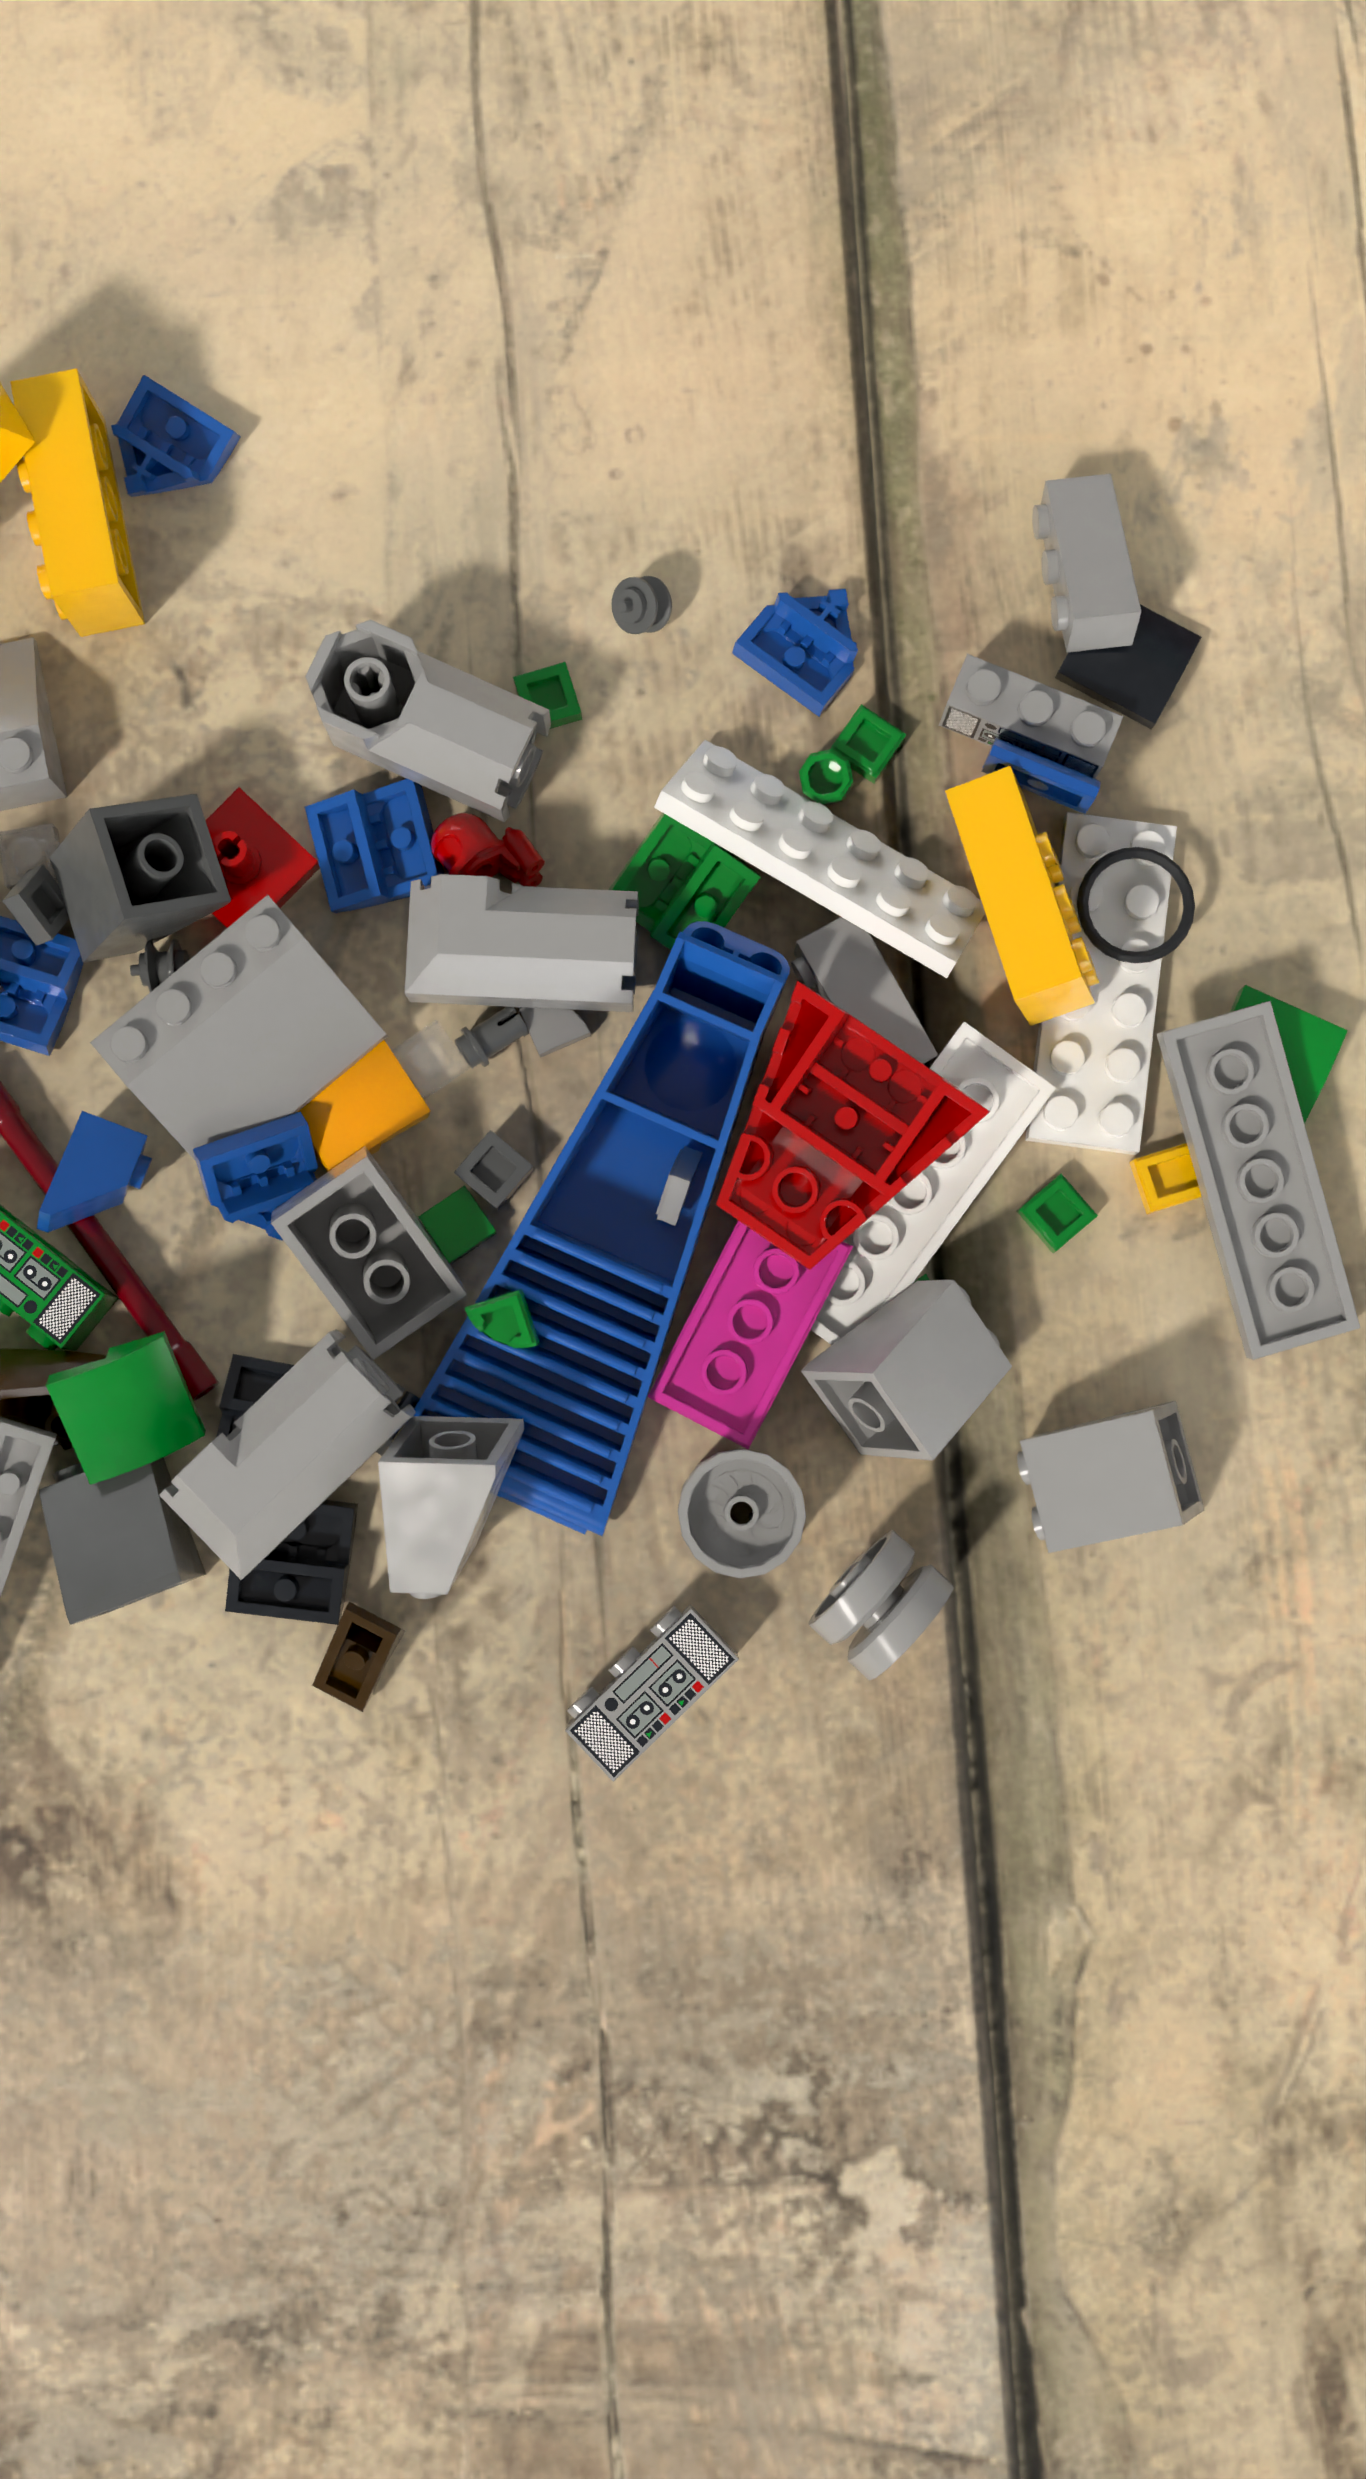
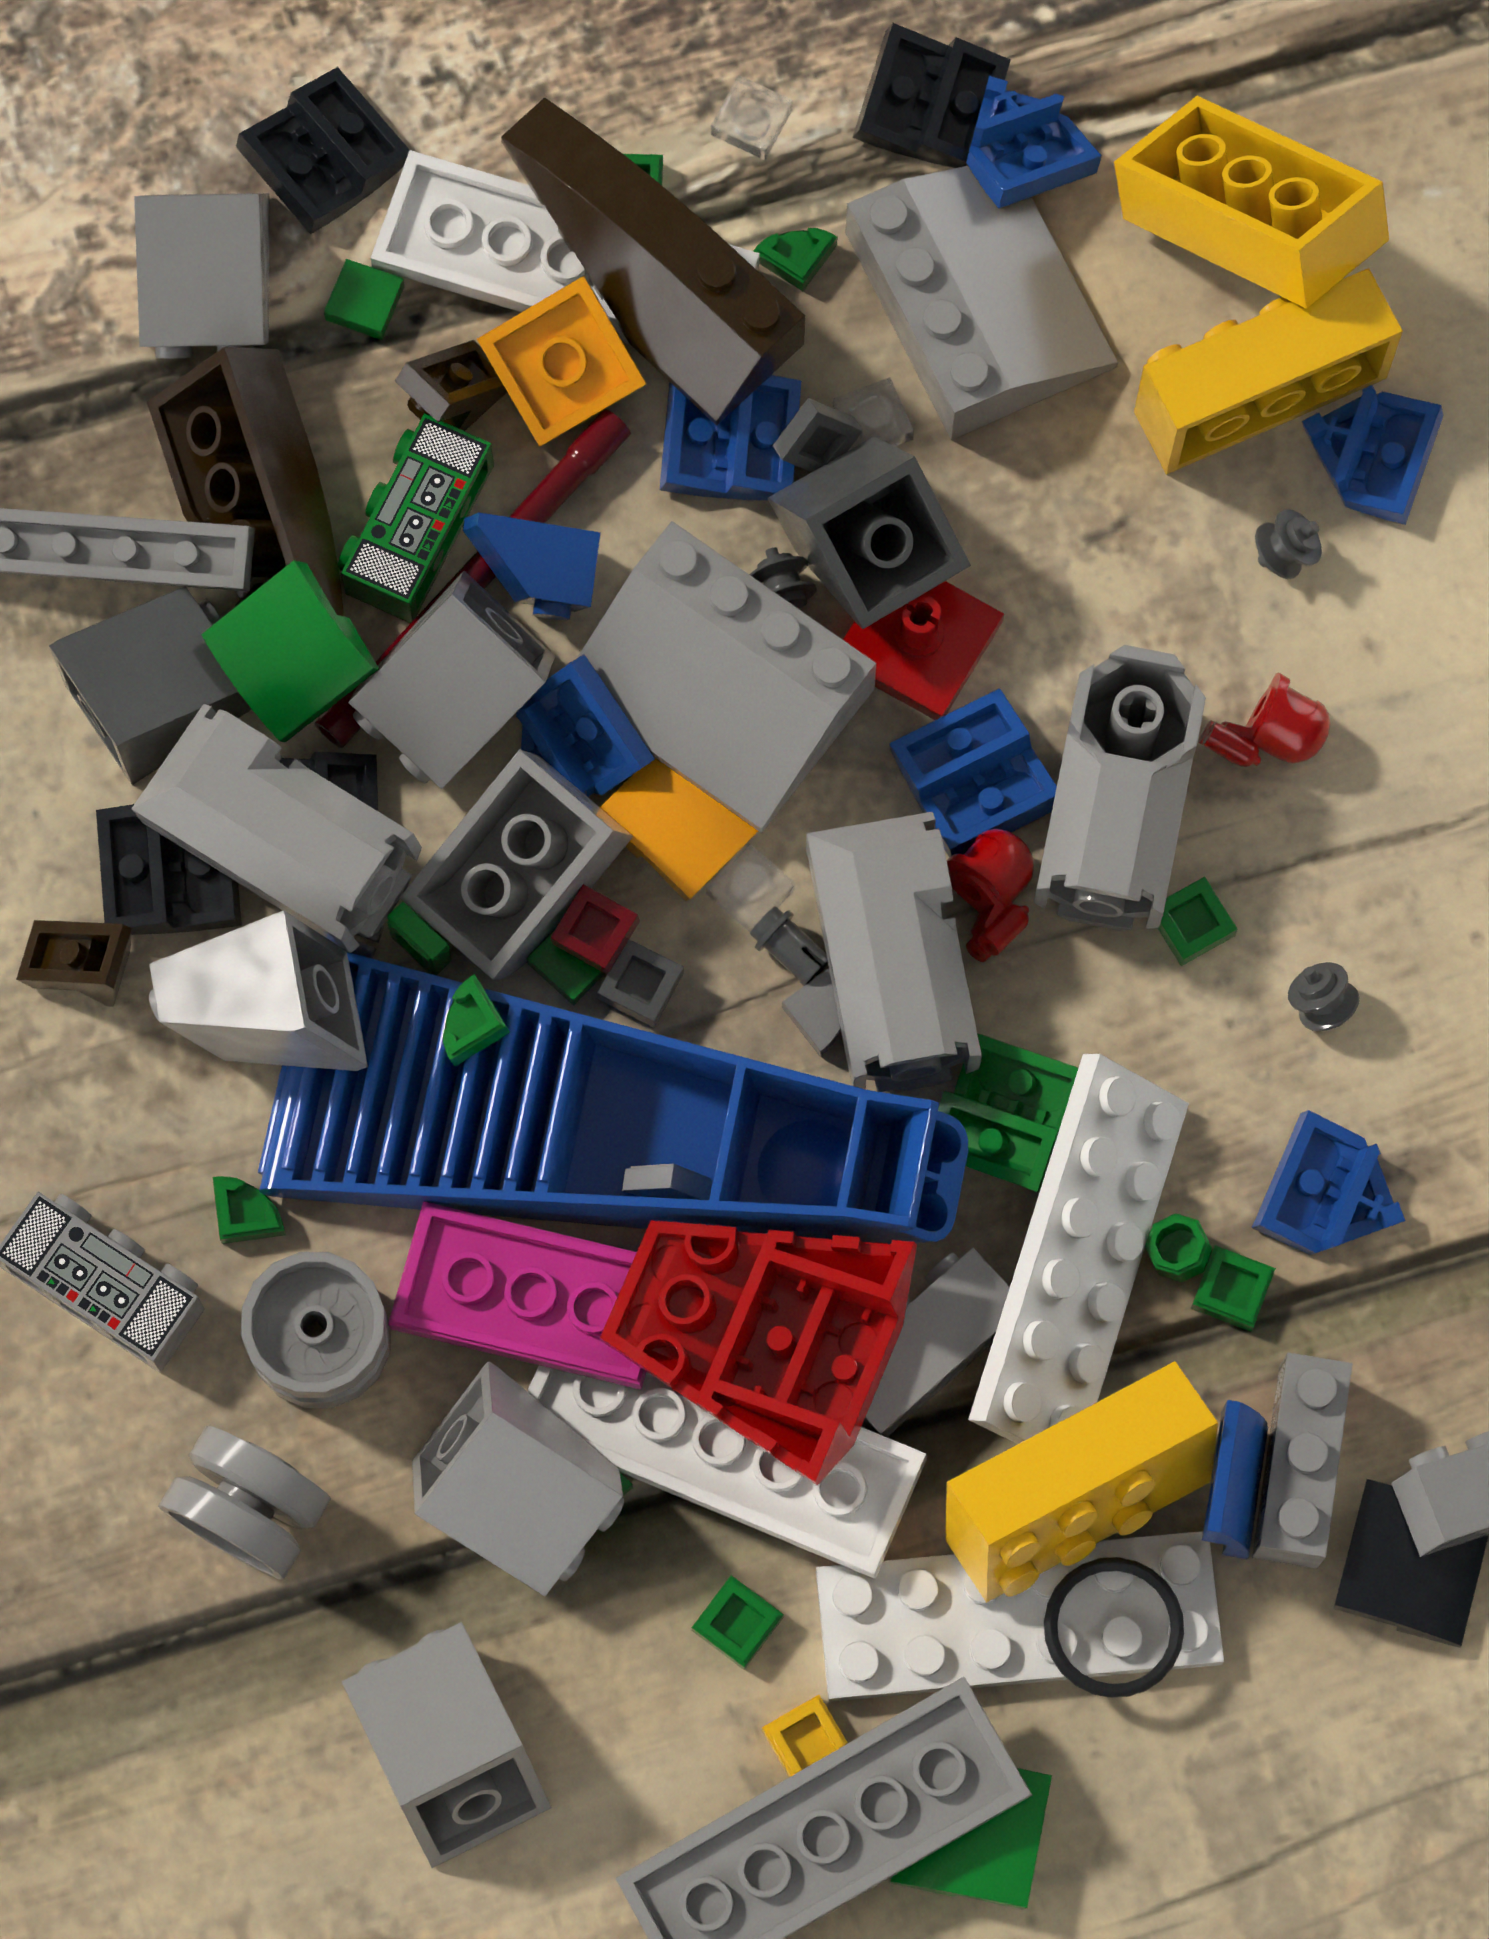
camera: 80 degrees right, 10 degrees down
none -> green tile [213,1176,286,1244]
none -> light grey slope [348,571,555,789]
none -> green tile [387,901,451,976]
none -> dark red plate [550,884,640,975]
none -> red piece [1198,672,1330,767]
none -> dark grey wheel [1255,509,1322,579]

